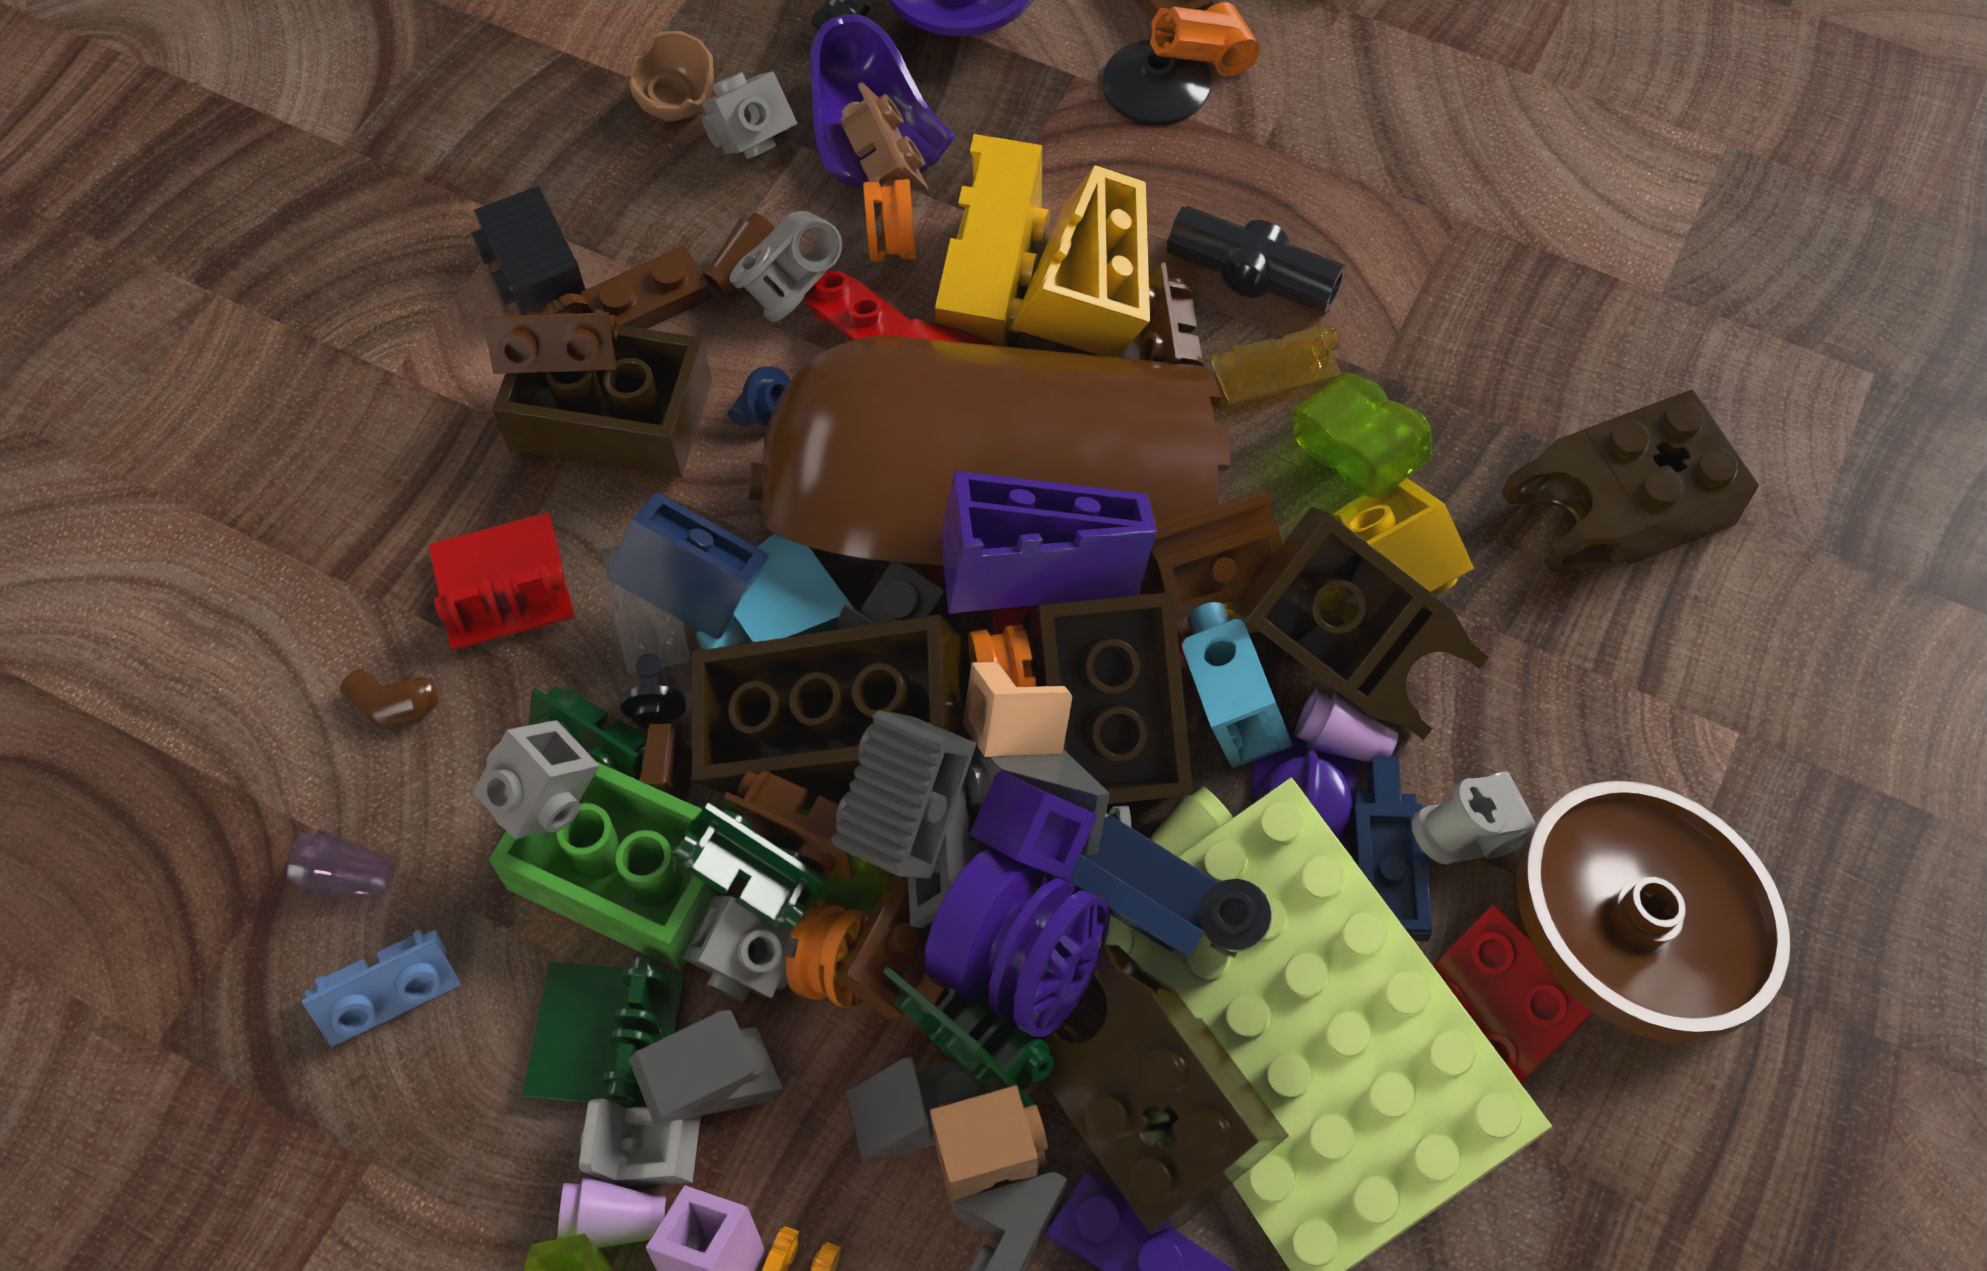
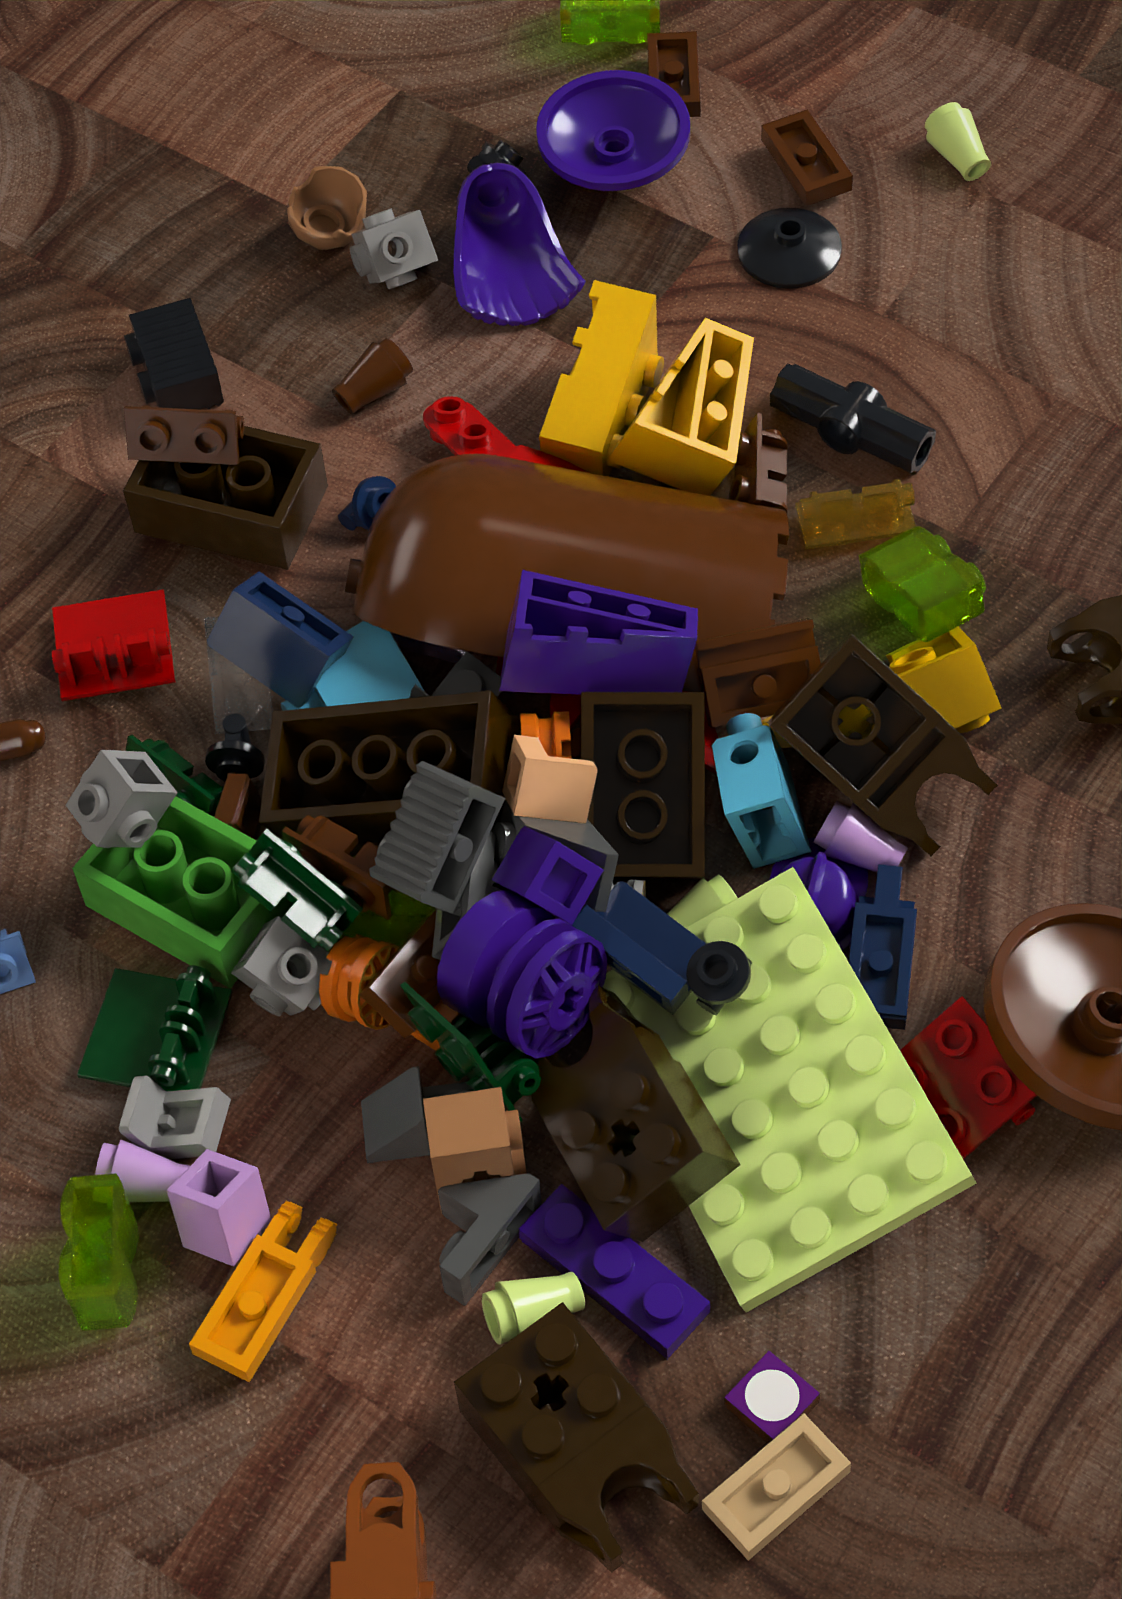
camera: 10 degrees right, 5 degrees down
reddish brown hinge [542,245,712,329] -> none
dark grey slope [629,1010,783,1124] -> none
light grey piece [729,211,842,322] -> none
medium nougat hinge [841,82,928,192] -> none
orange wheel [863,179,916,263] -> none
orange piece [1150,2,1260,77] -> none
light grey piece [1412,772,1536,865] -> none

